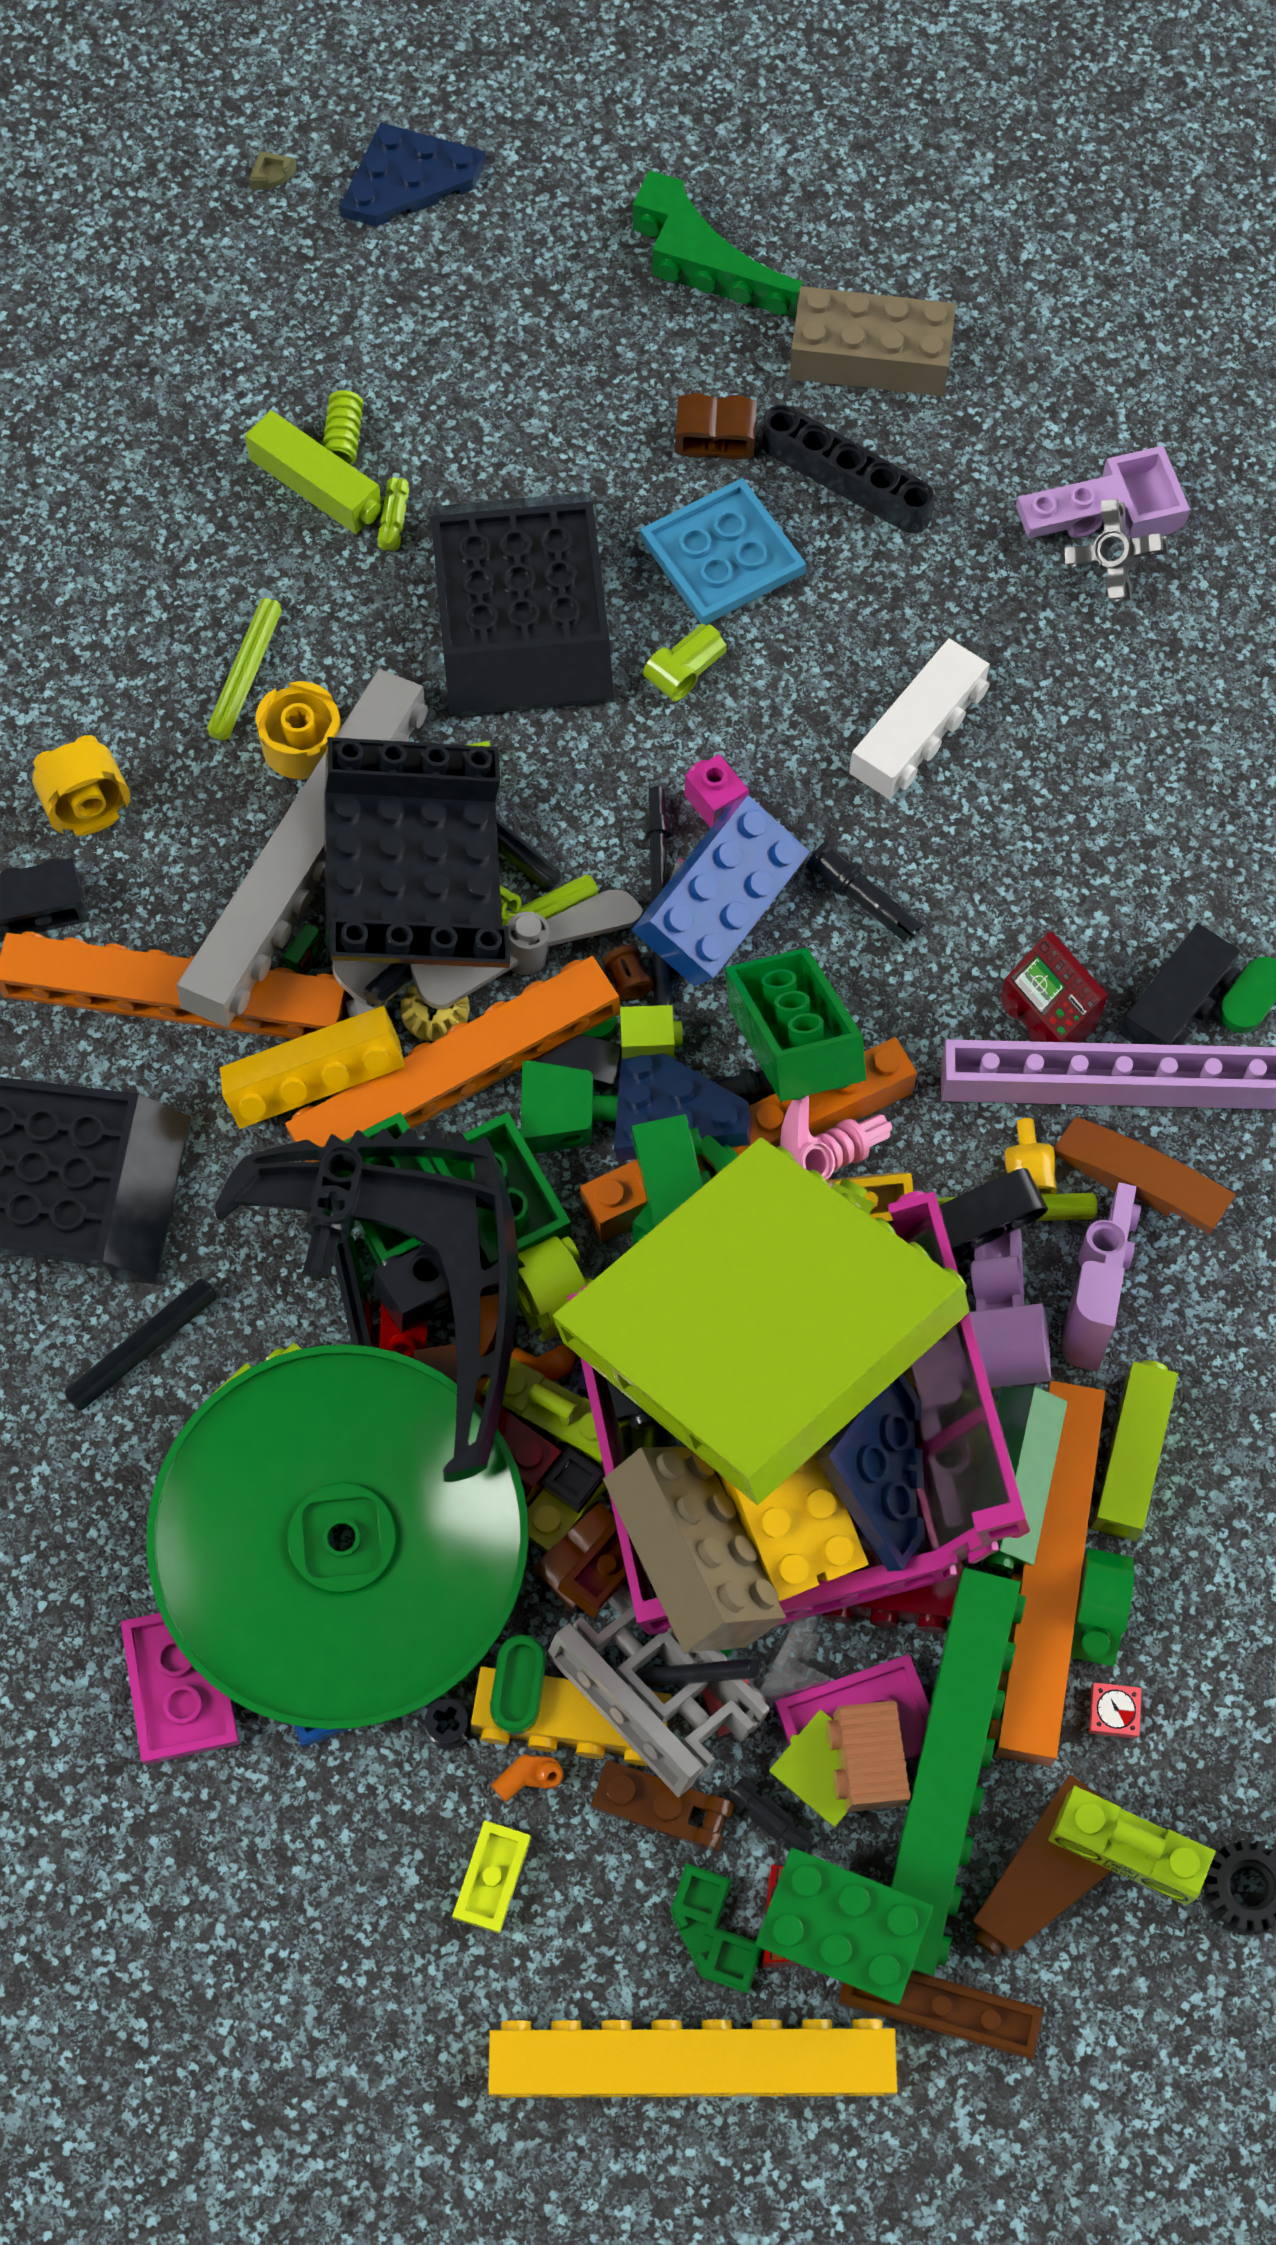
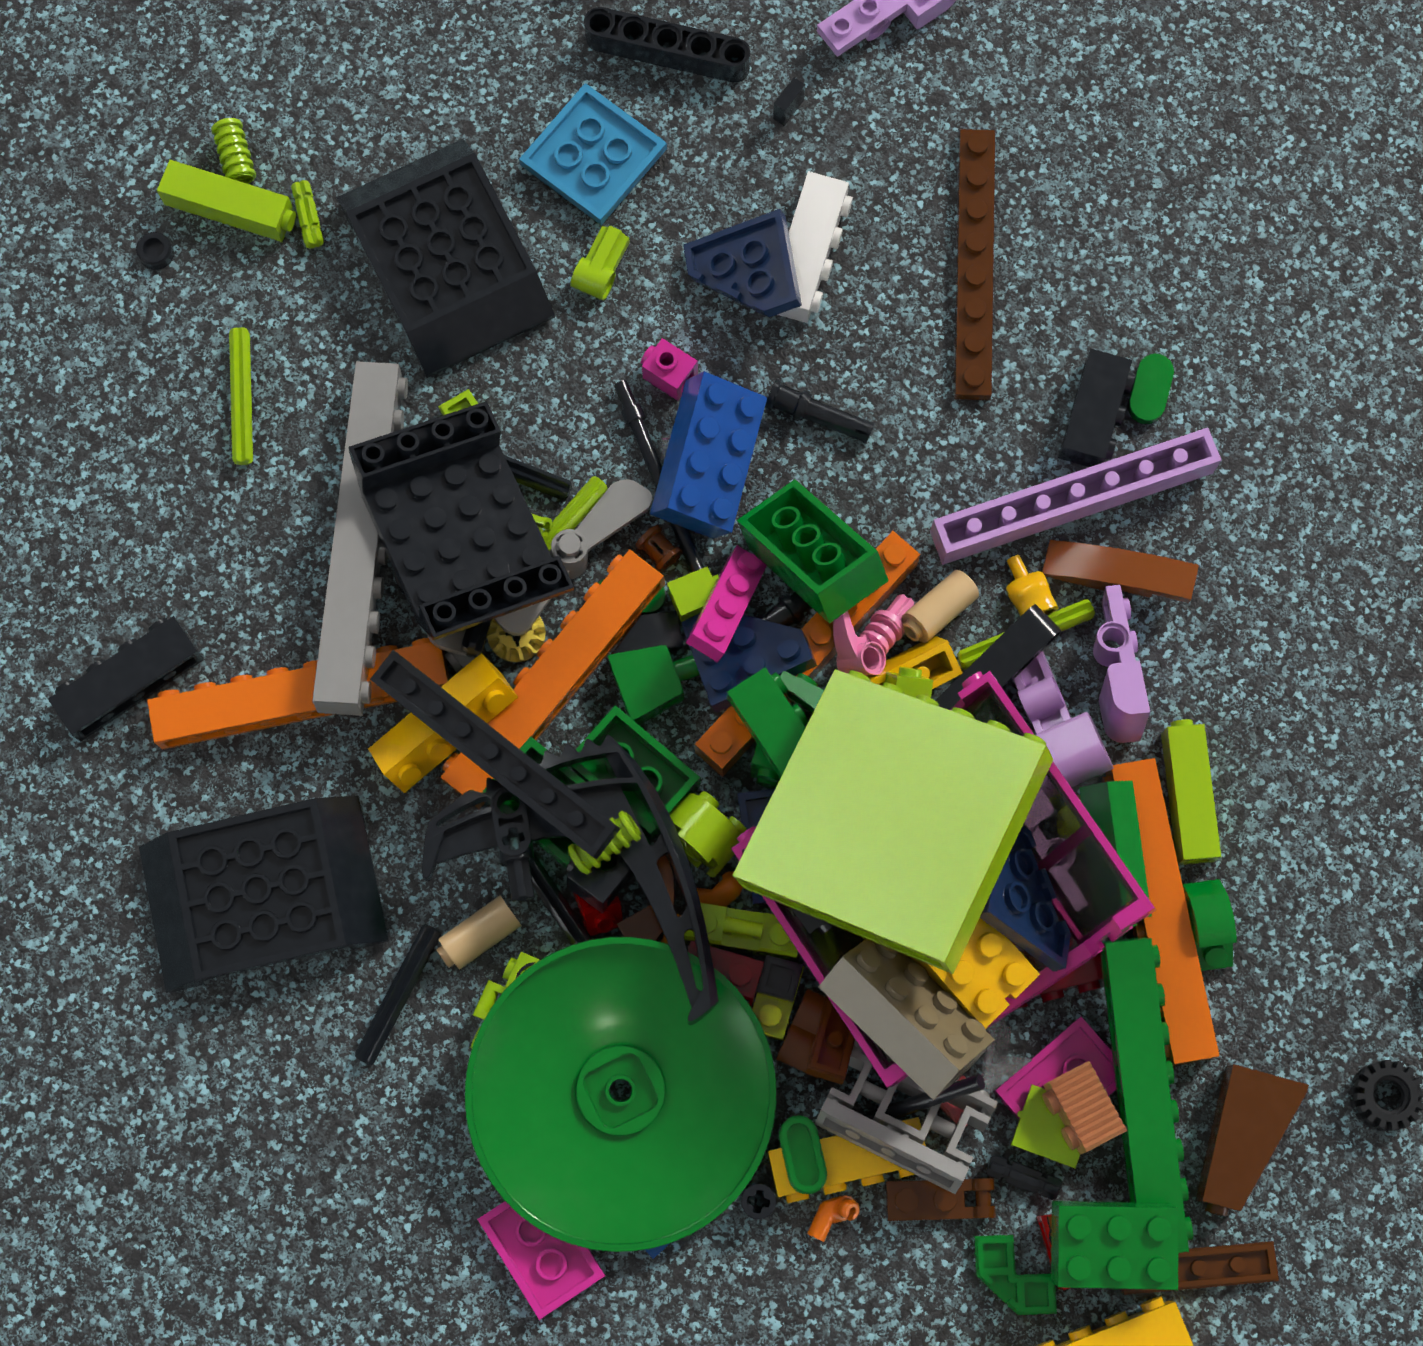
camera: 20 degrees left, 10 degrees up
yellow brick [32,735,131,836] -> none
yellow brick [255,681,342,780] -> none
green tile [284,923,324,975] -> none
neon yellow plate [452,1820,531,1934] -> none
reddish brown brick [675,393,757,460] -> none
dark red slope [1000,931,1108,1043] -> none
lime piece [1048,1786,1216,1906] -> none
dark grey pin [1064,498,1169,602] -> none
tile [1089,1683,1141,1739] -> none
none -> black tile [136,232,174,270]
none -> black plate [370,650,621,859]
none -> tan brick [436,895,522,970]
none -> lime piece [568,810,641,875]
none -> dark blue plate [683,209,802,317]
none -> dark pink plate [686,545,767,663]
none -> black tile [773,77,805,126]
none -> tan brick [902,570,979,643]
none -> reddish brown plate [954,129,995,400]

